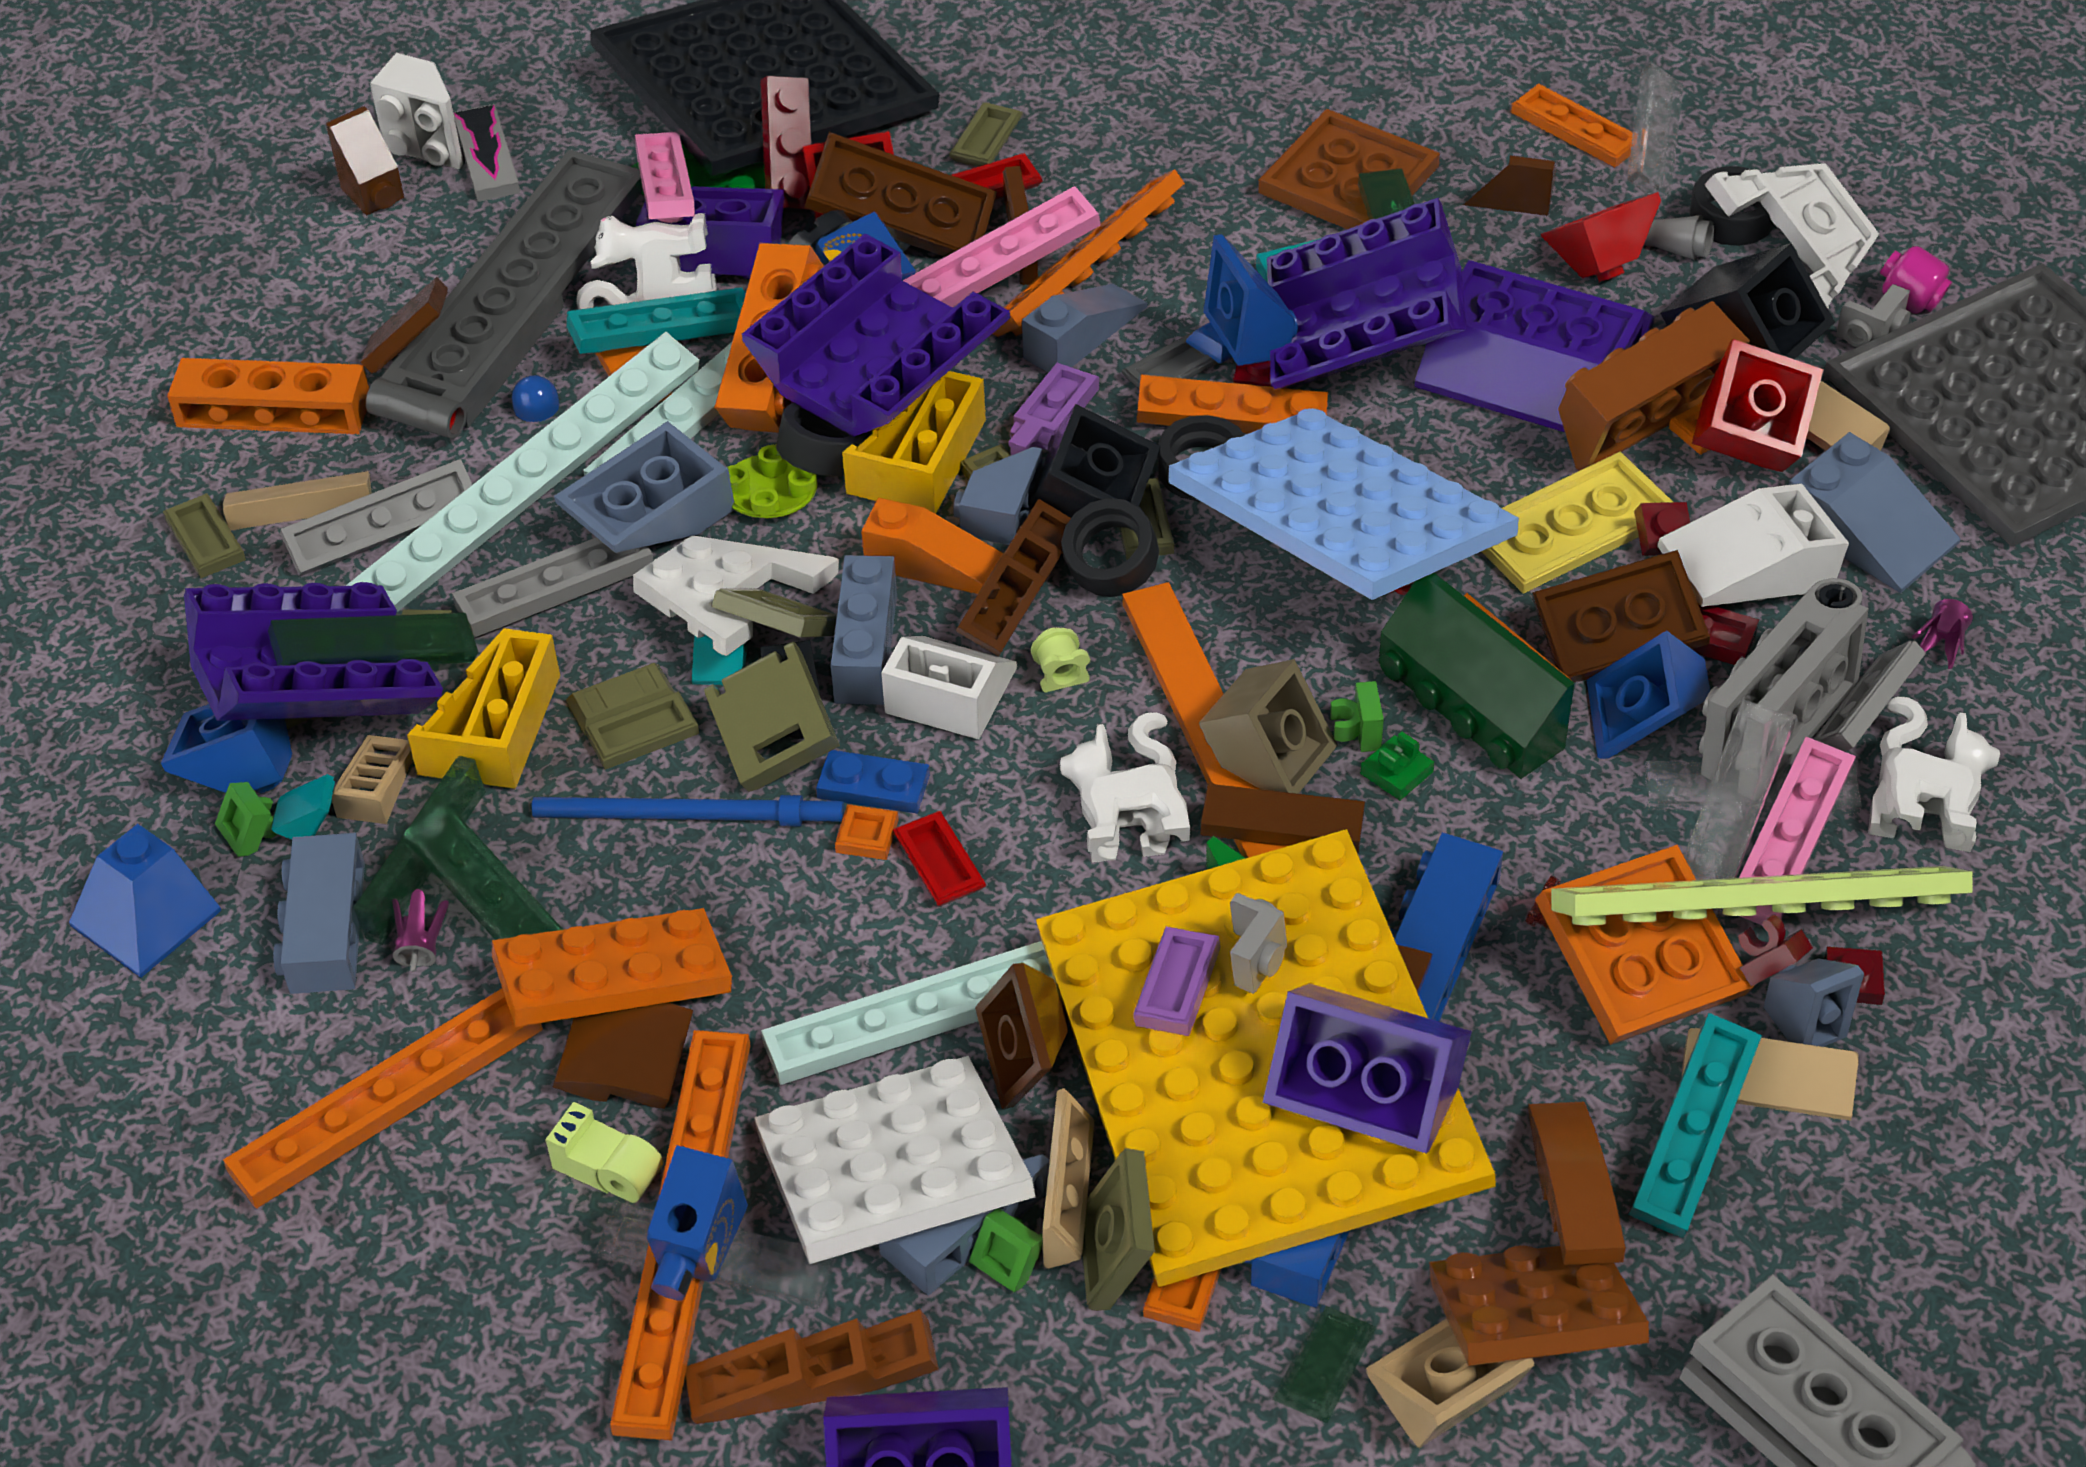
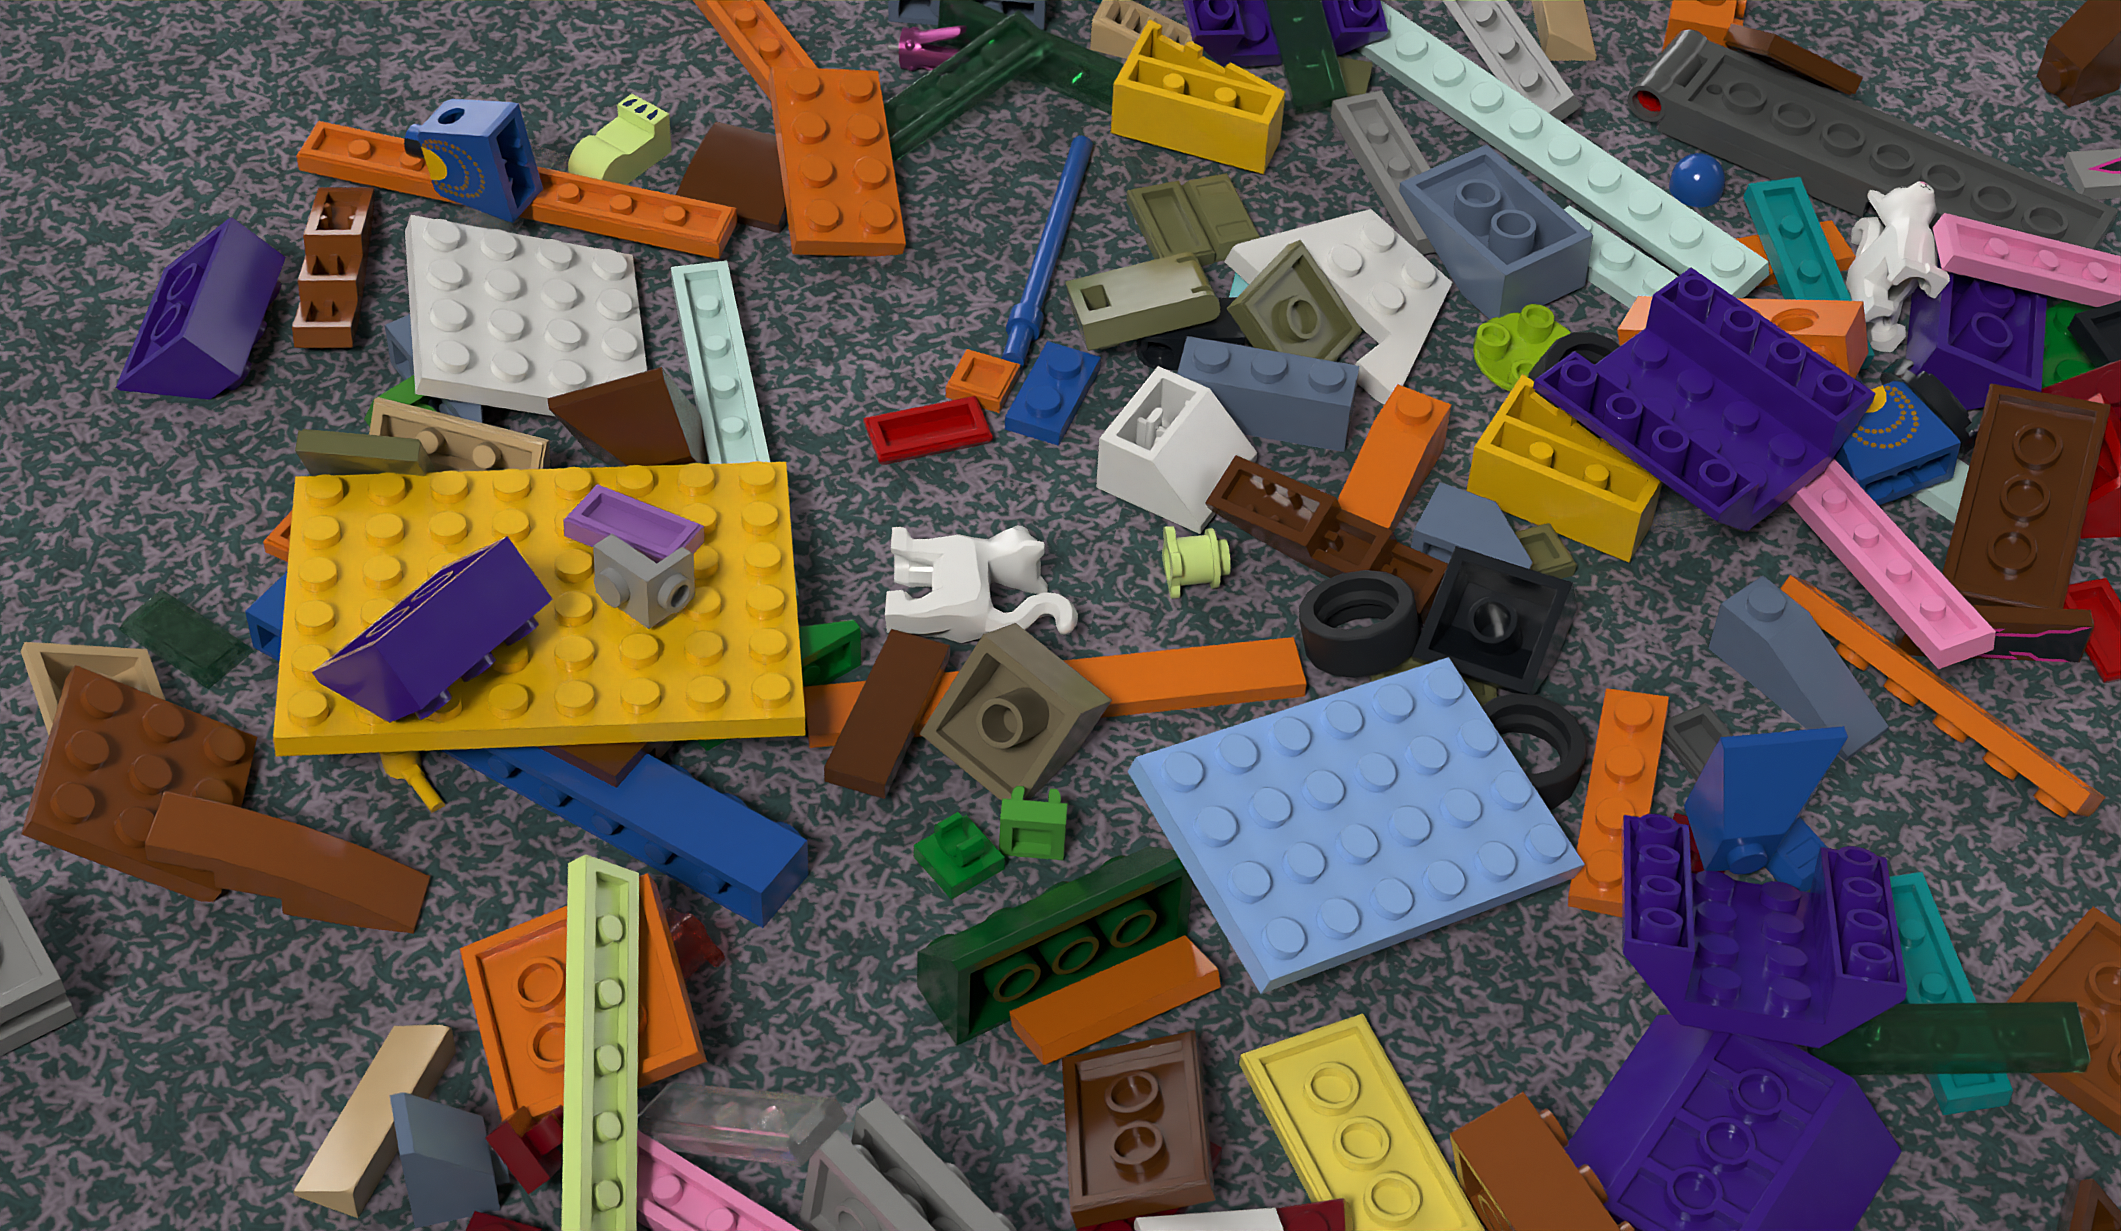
camera: 95 degrees right, 0 degrees up
medium lavender hinge [1009,363,1099,455] -> none
blue slope [1586,630,1710,759] -> none
teal plate [1628,1013,1762,1238] -> none

